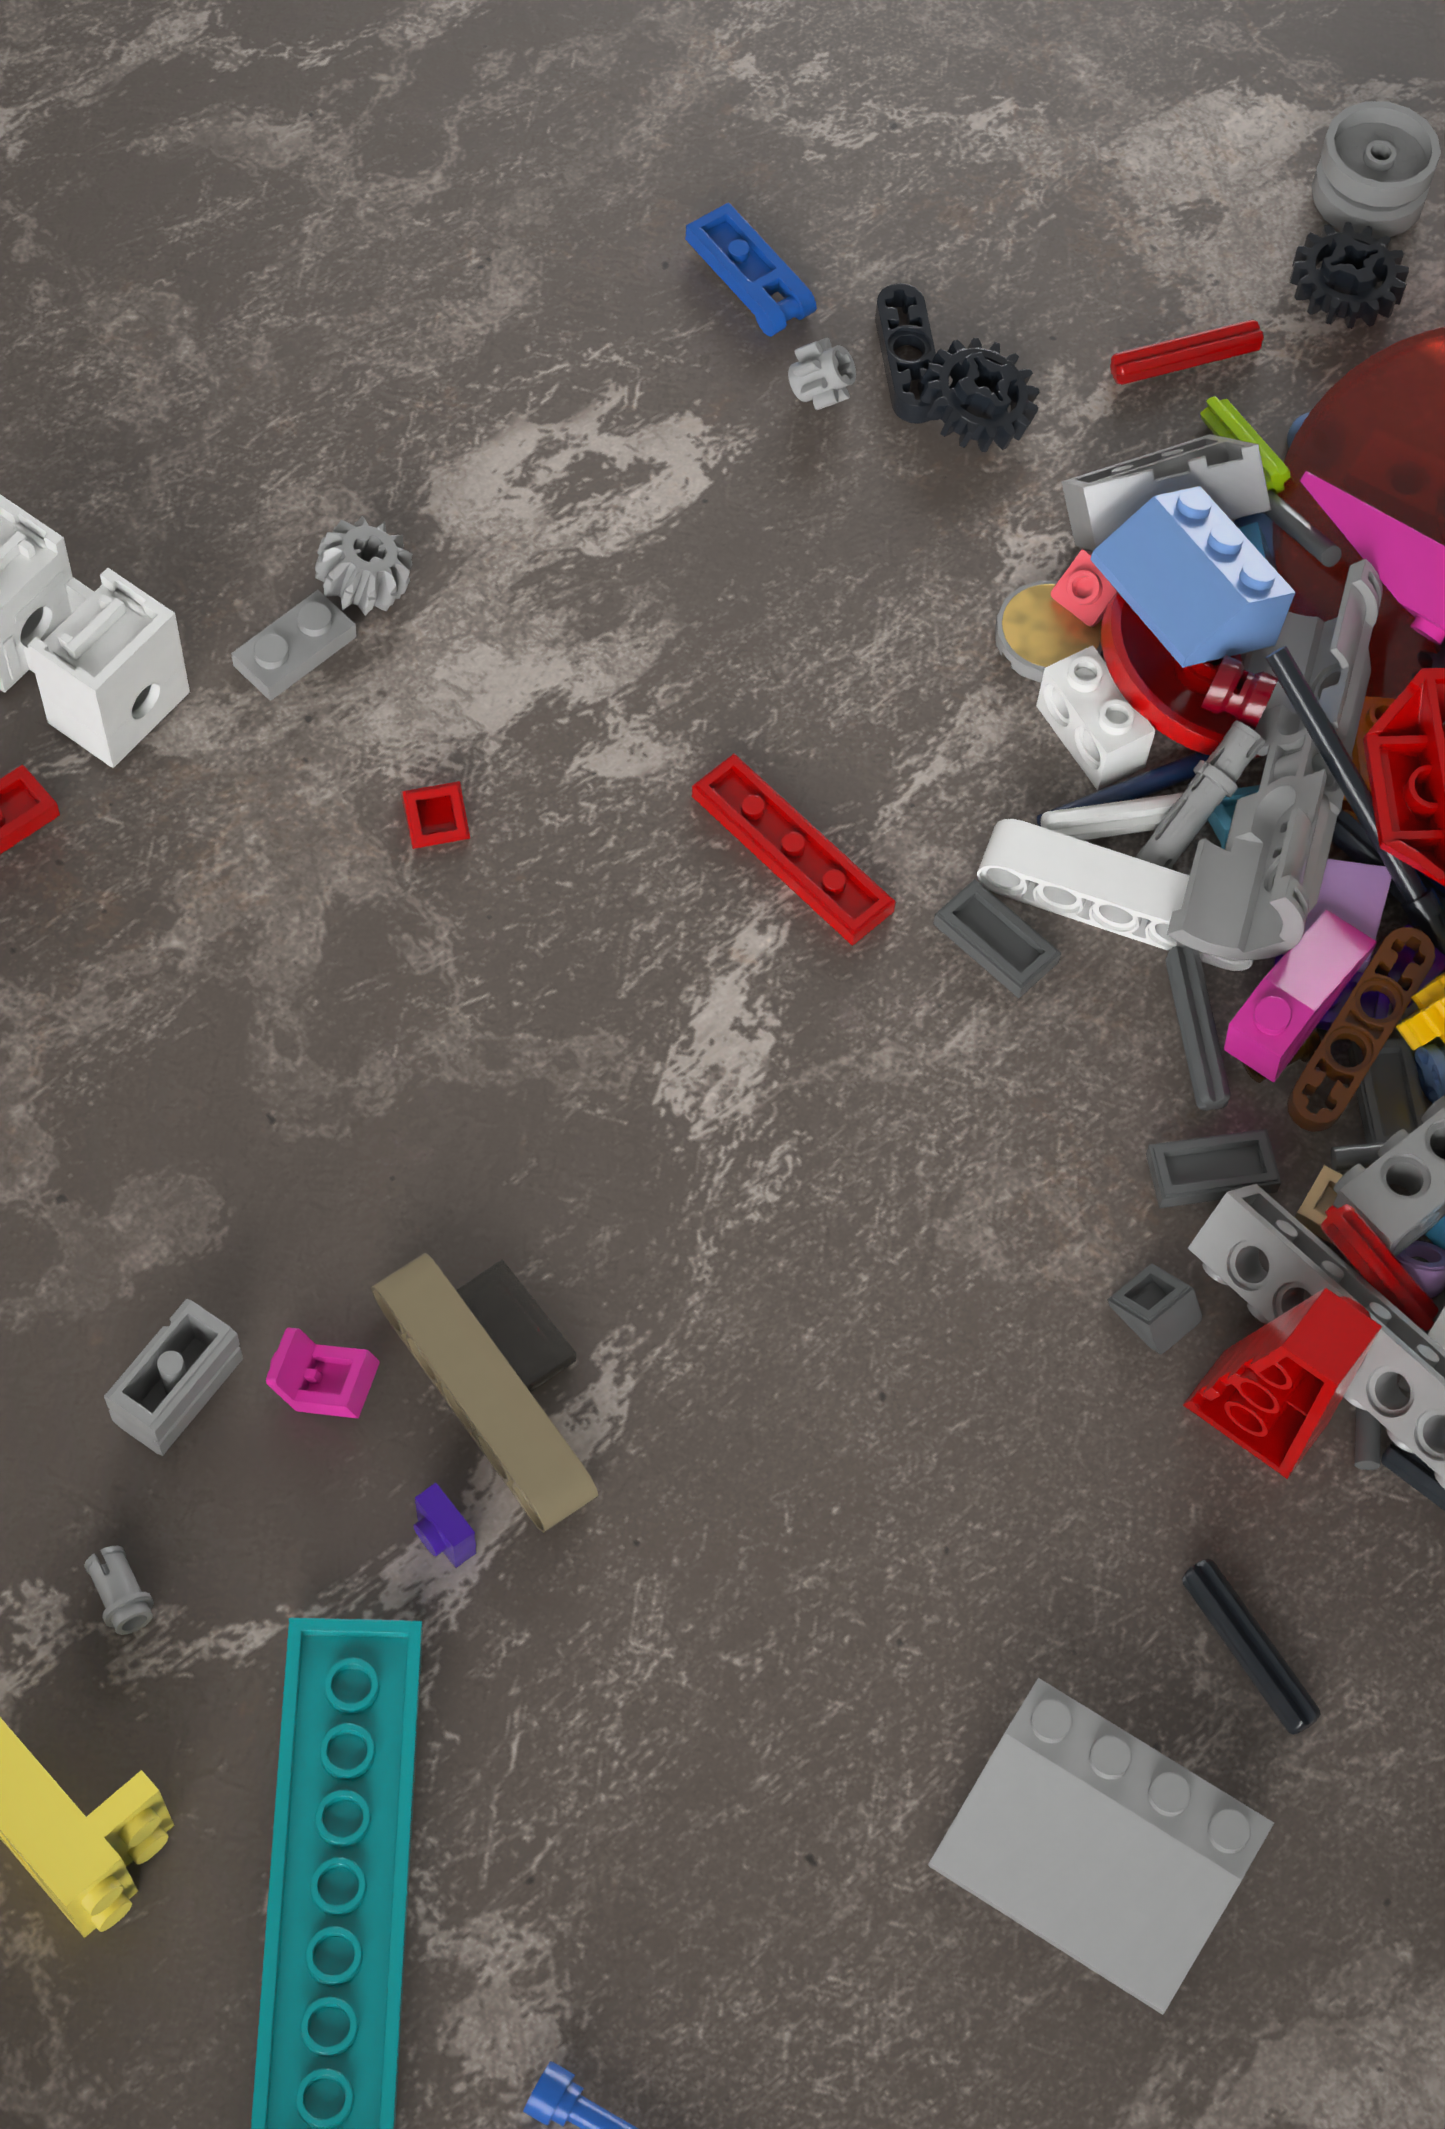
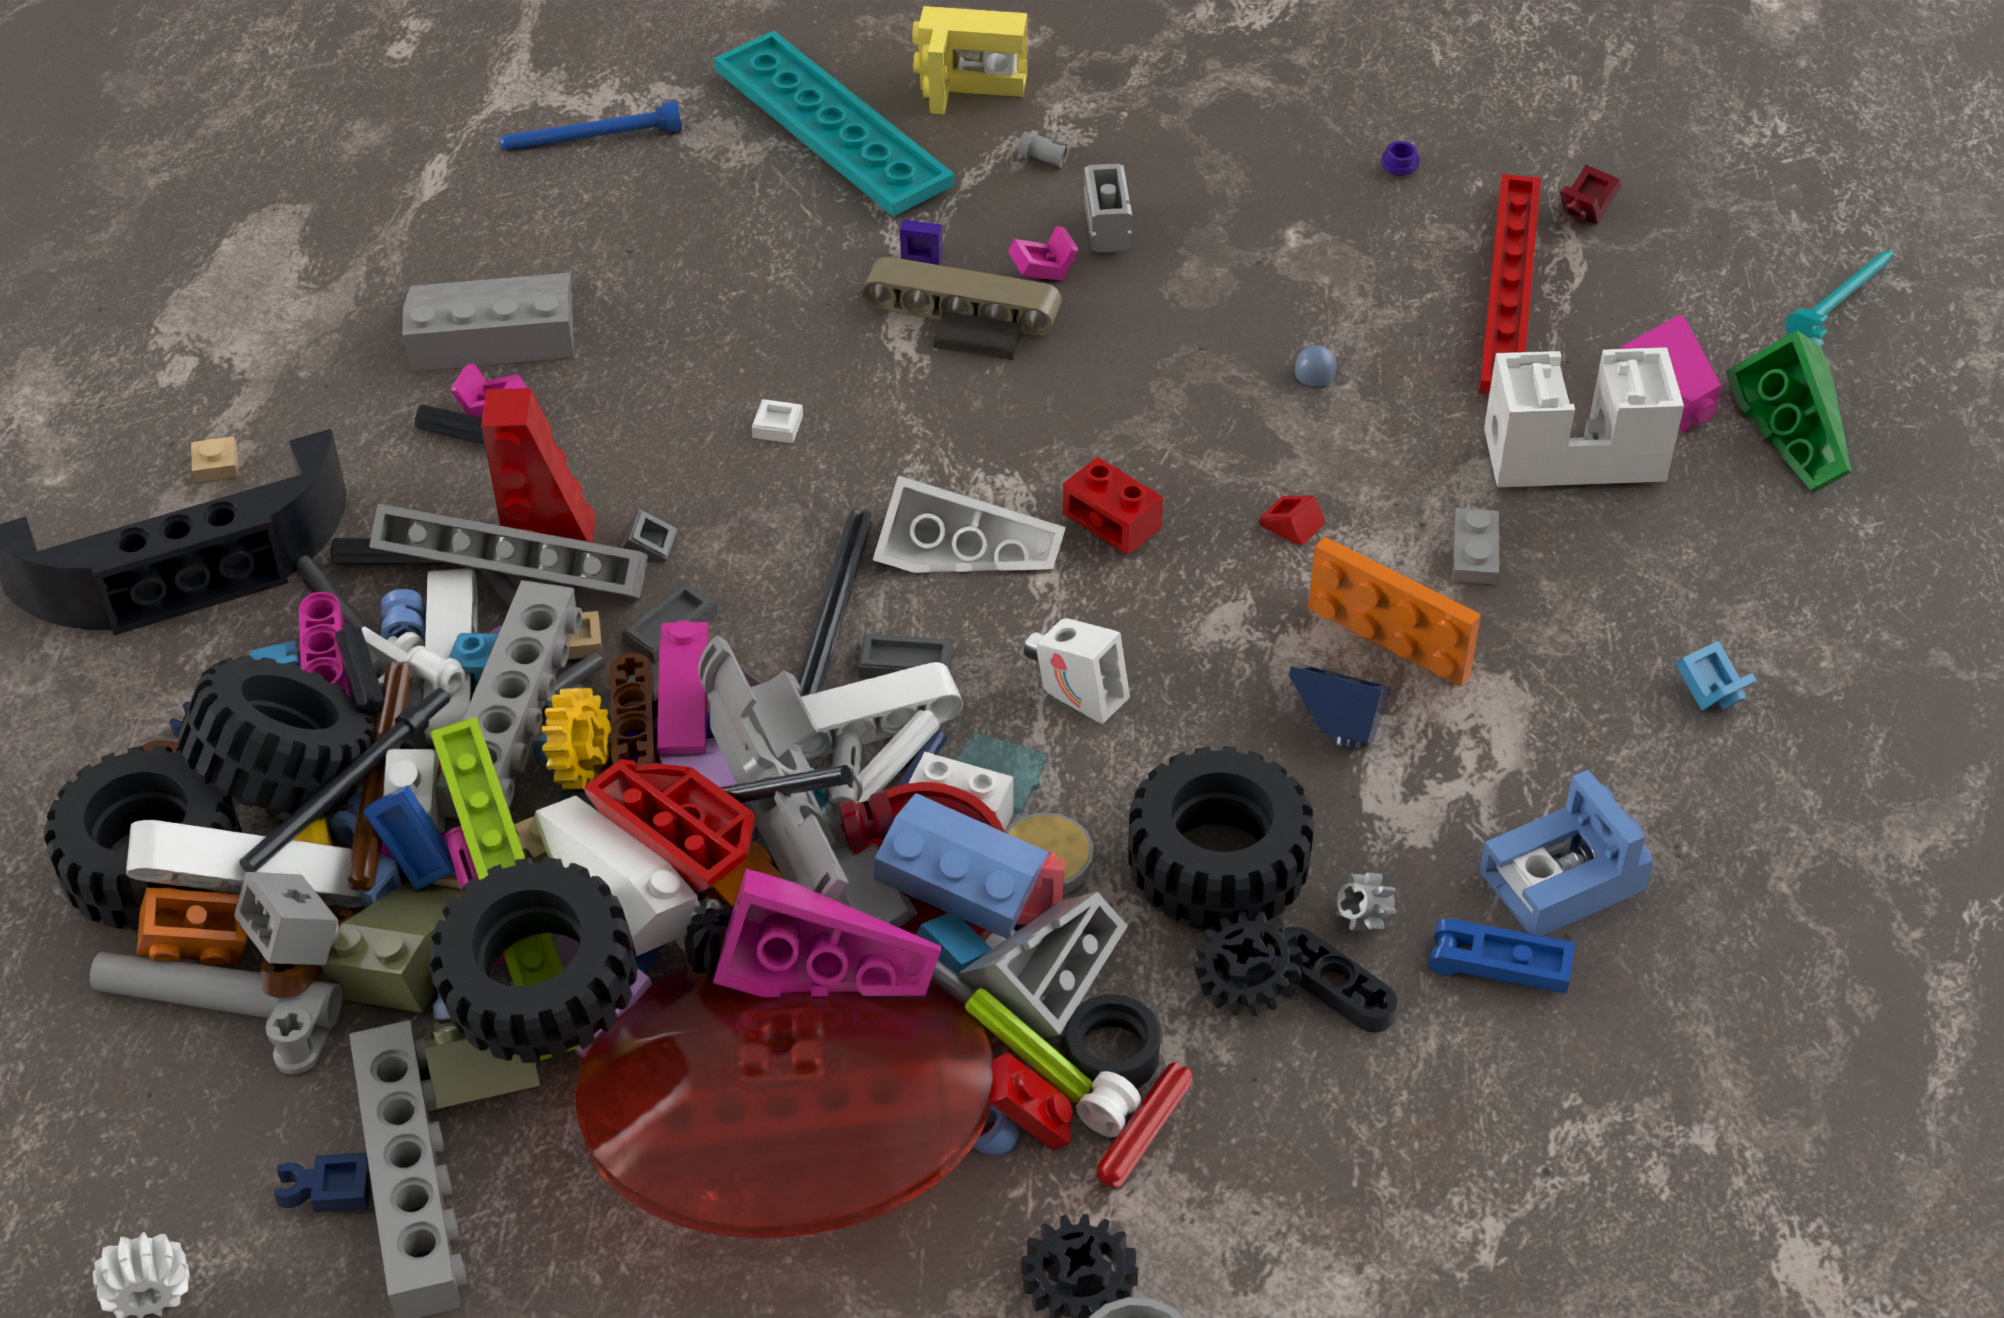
camera: 145 degrees right, 15 degrees down
light grey gear [315,516,412,616] -> none
red tile [692,753,896,946] -> none
red axle [1321,1204,1438,1331] -> none
none -> dark pink bracket [451,363,527,418]
none -> white tile [752,399,803,443]
none -> black axle [797,508,872,697]
none -> white wedge [873,476,1066,573]
none -> clear light blue piece [954,732,1048,815]
none -> red plate [990,1053,1073,1151]
none -> white torso [1024,618,1130,724]
none -> red brick [1063,457,1163,555]
none -> black tyre [1065,994,1161,1090]
none -> white wheel [1076,1071,1141,1138]
none -> black tyre [1128,746,1314,931]
none -> dark blue slope [1289,665,1392,750]
none -> sand blue piece [1295,345,1337,387]
none -> orange plate [1308,536,1481,687]
none -> medium blue brick [1479,770,1654,936]
none -> dark azure bracket [1675,641,1757,711]

